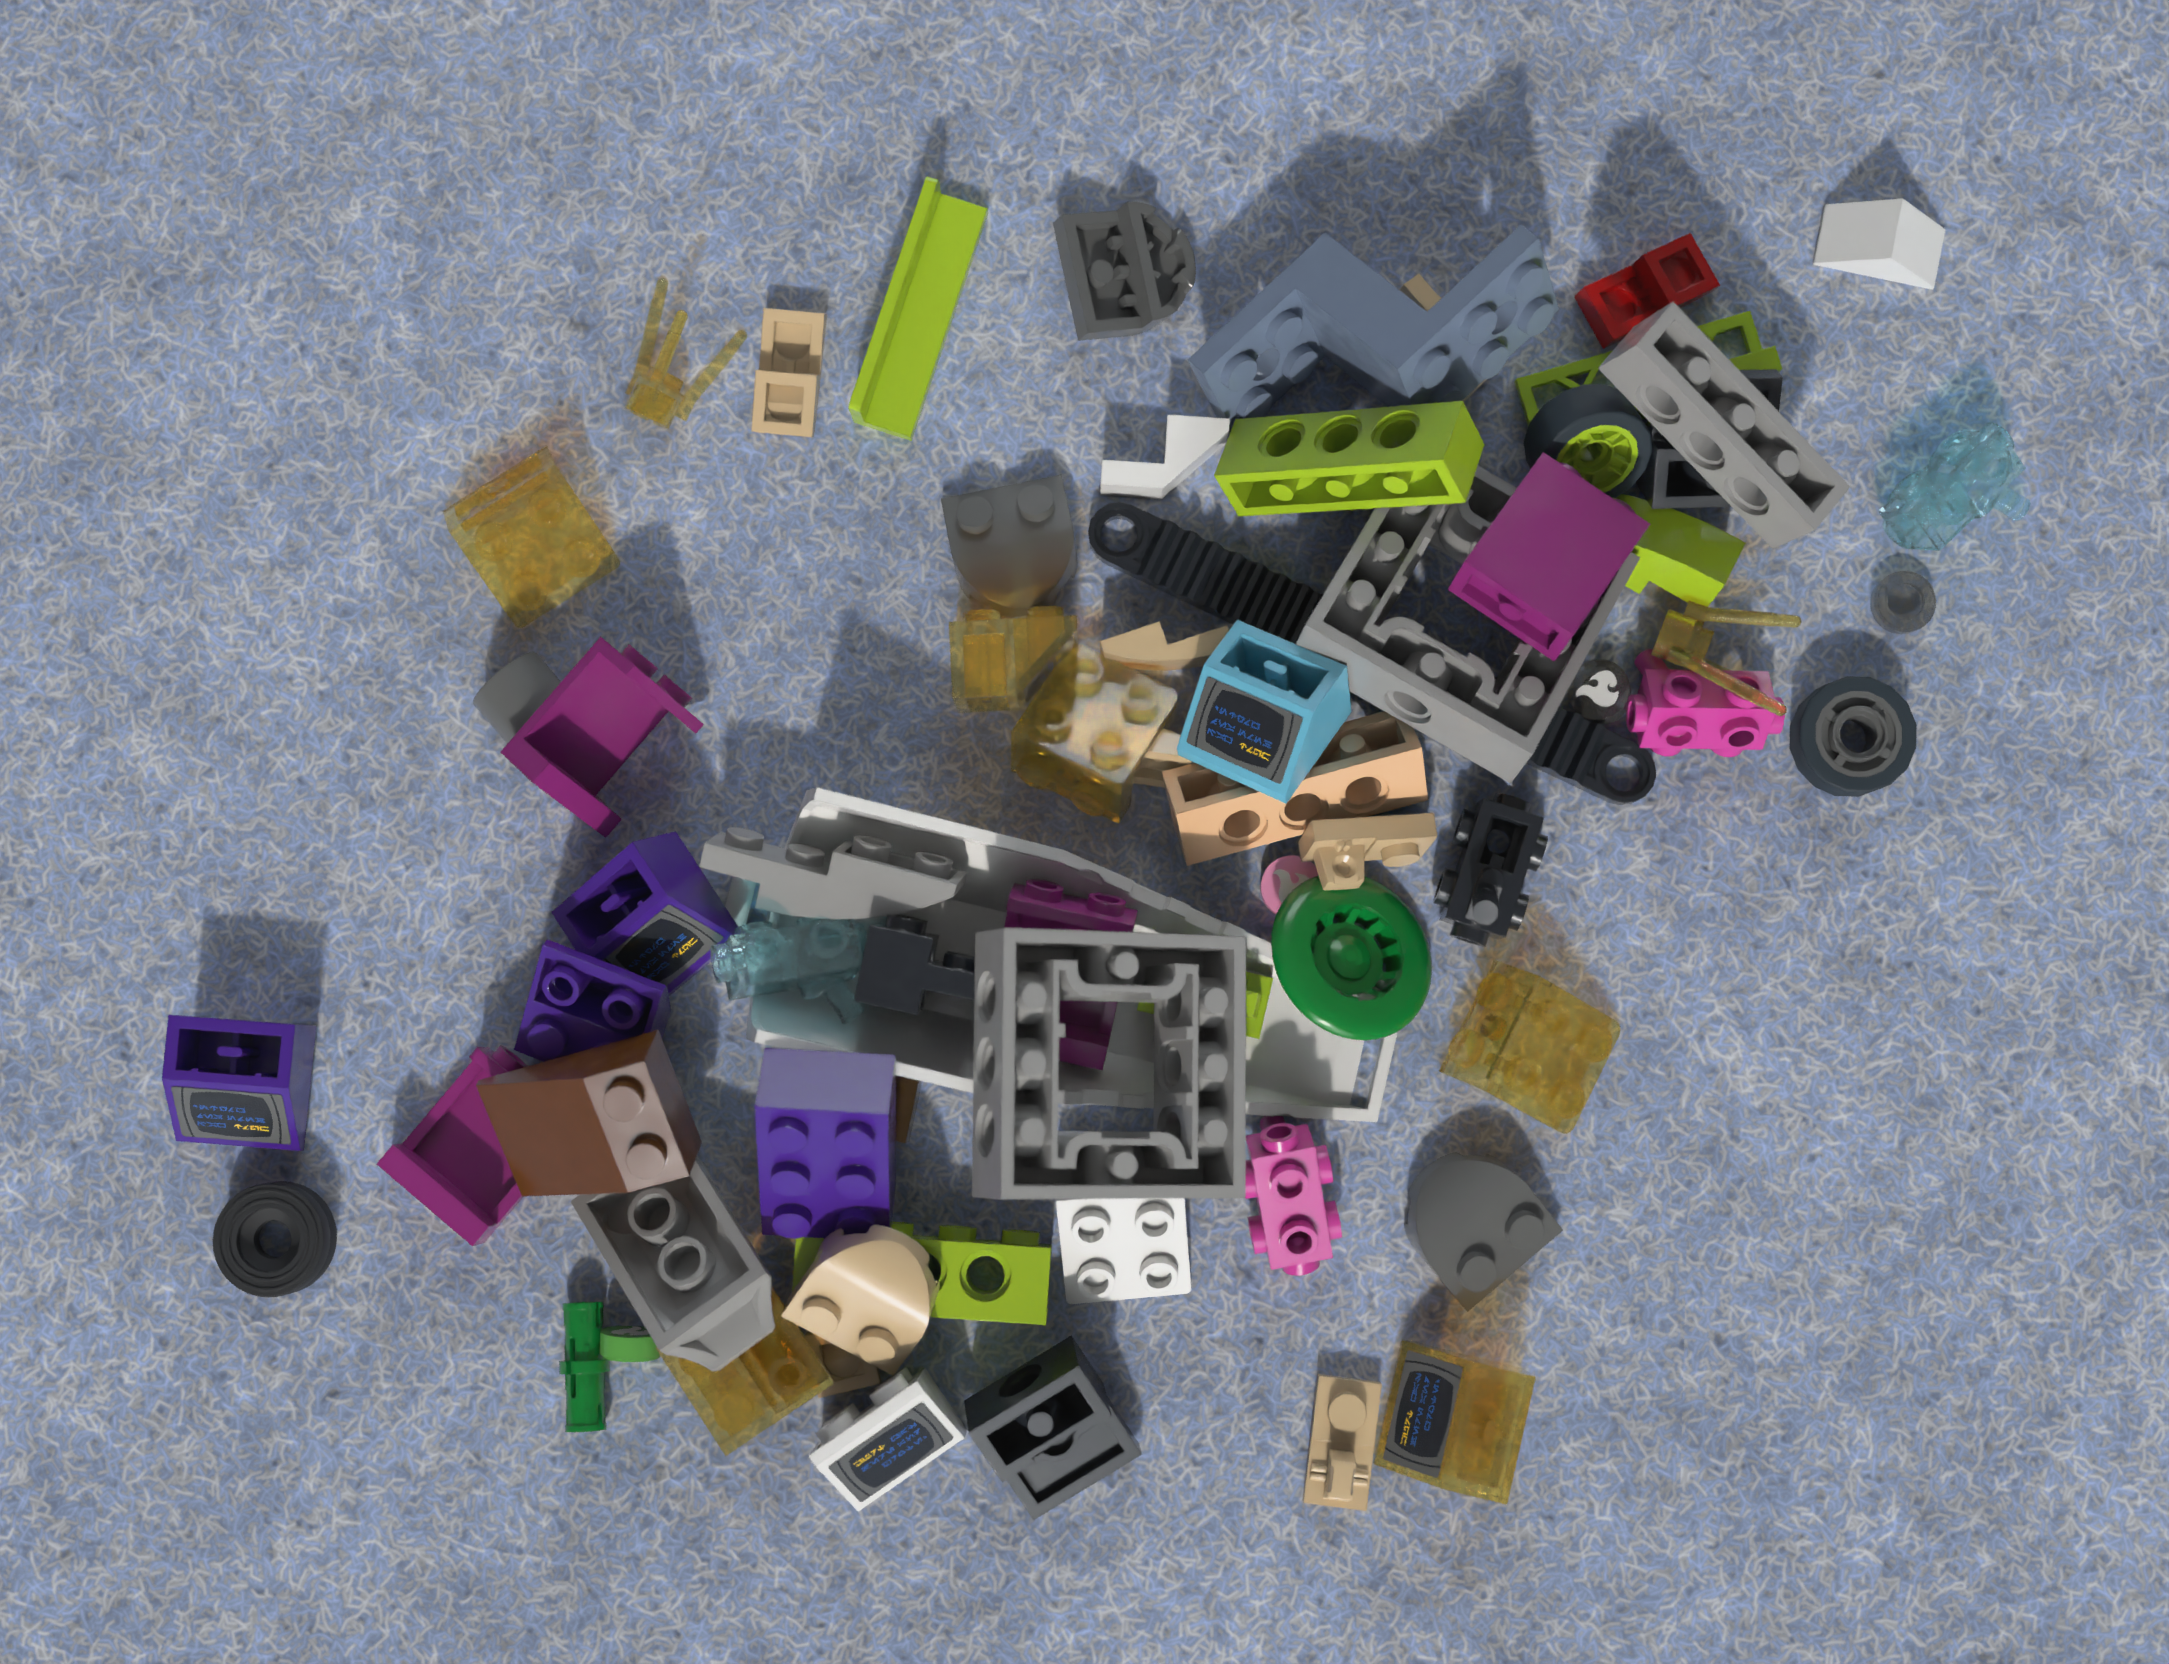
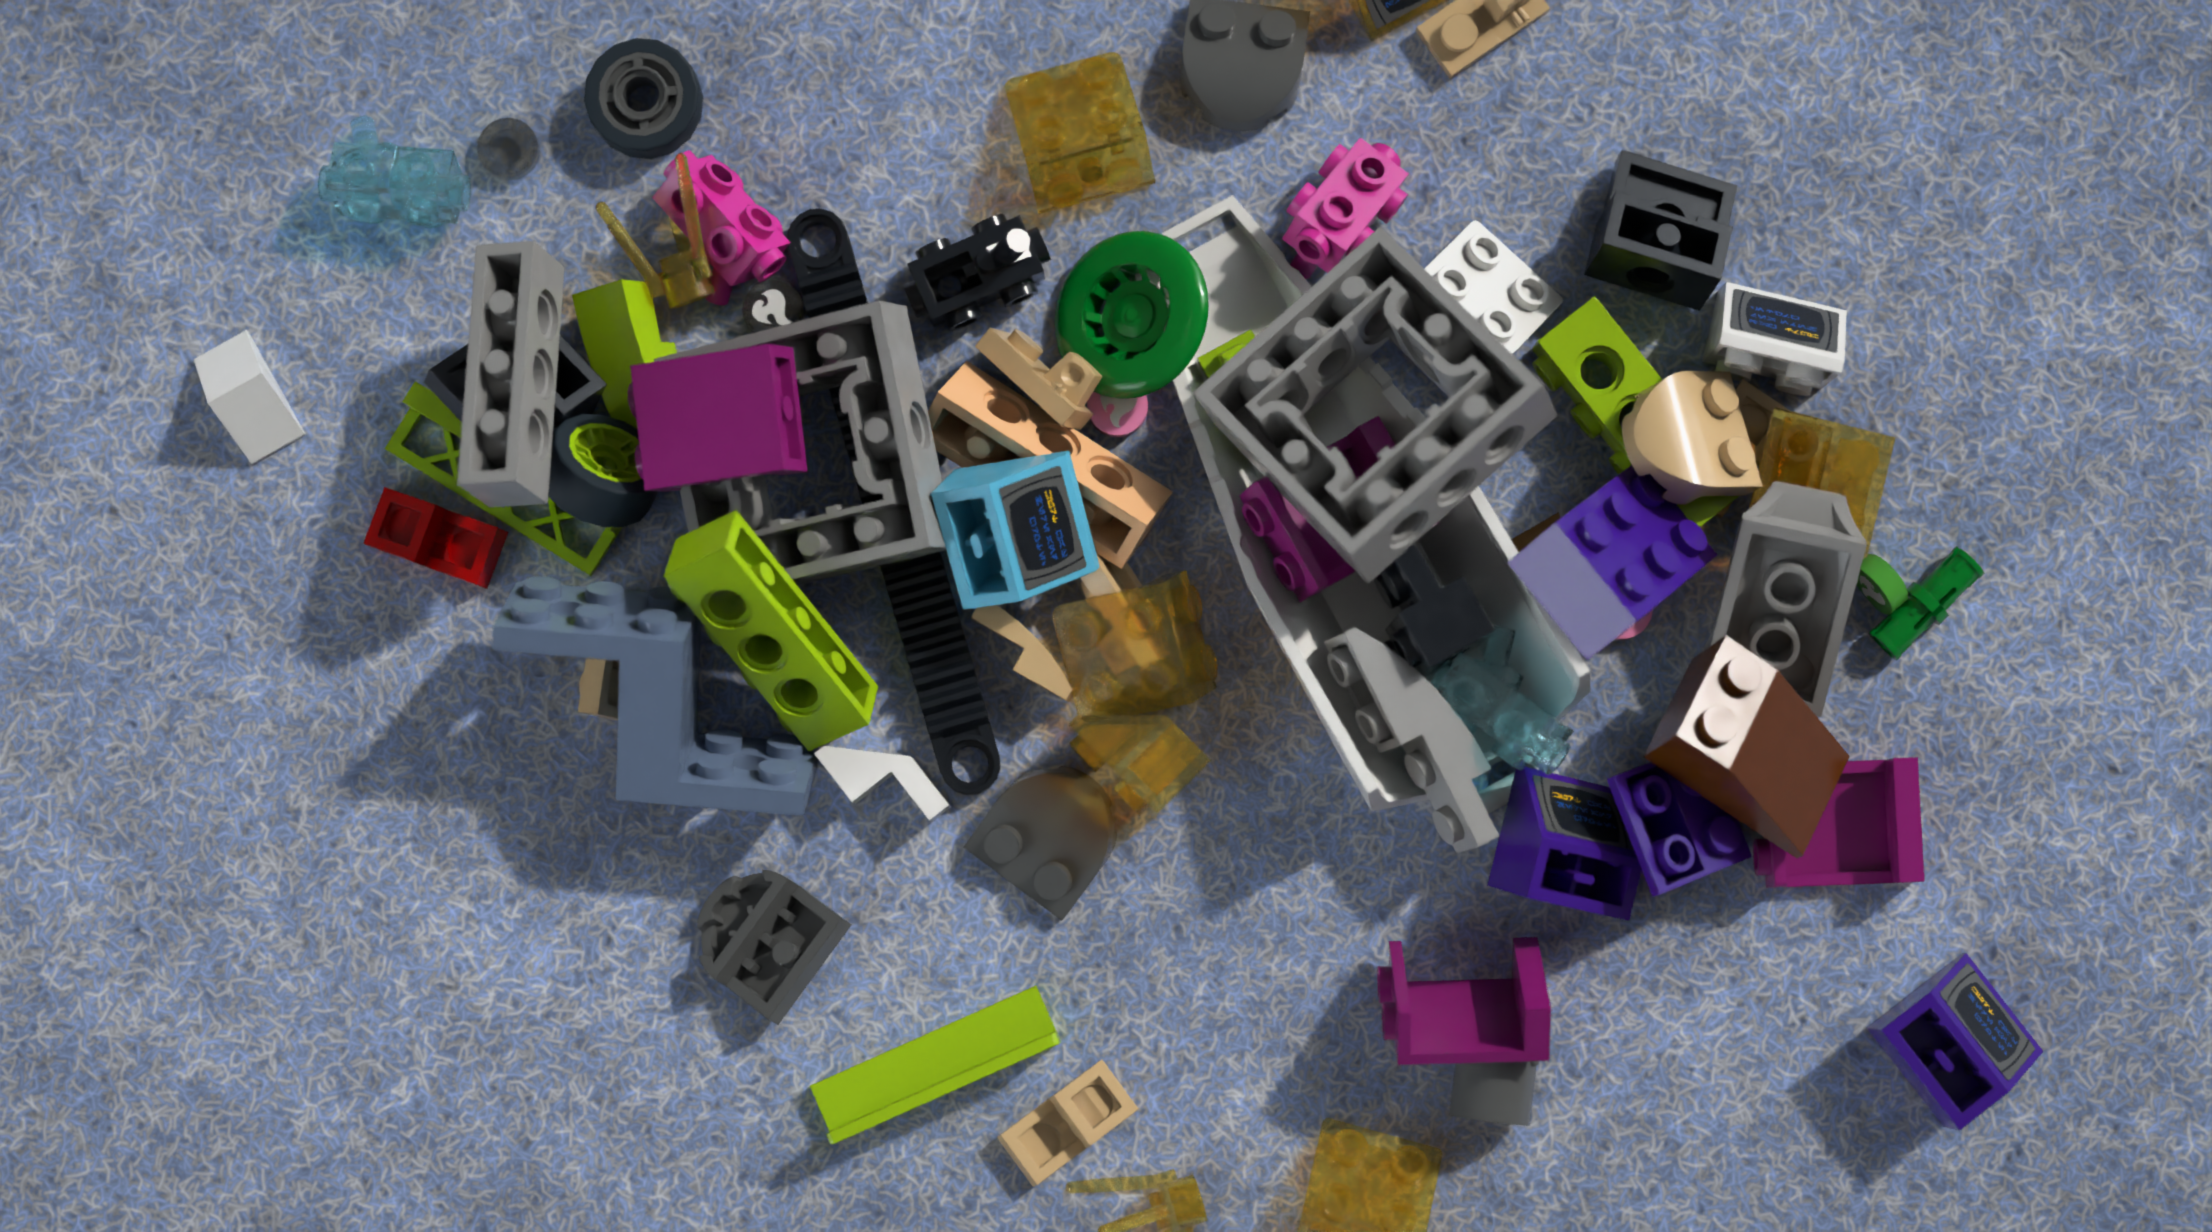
camera: 130 degrees left, 0 degrees up
black tyre [213,1181,337,1298] -> none

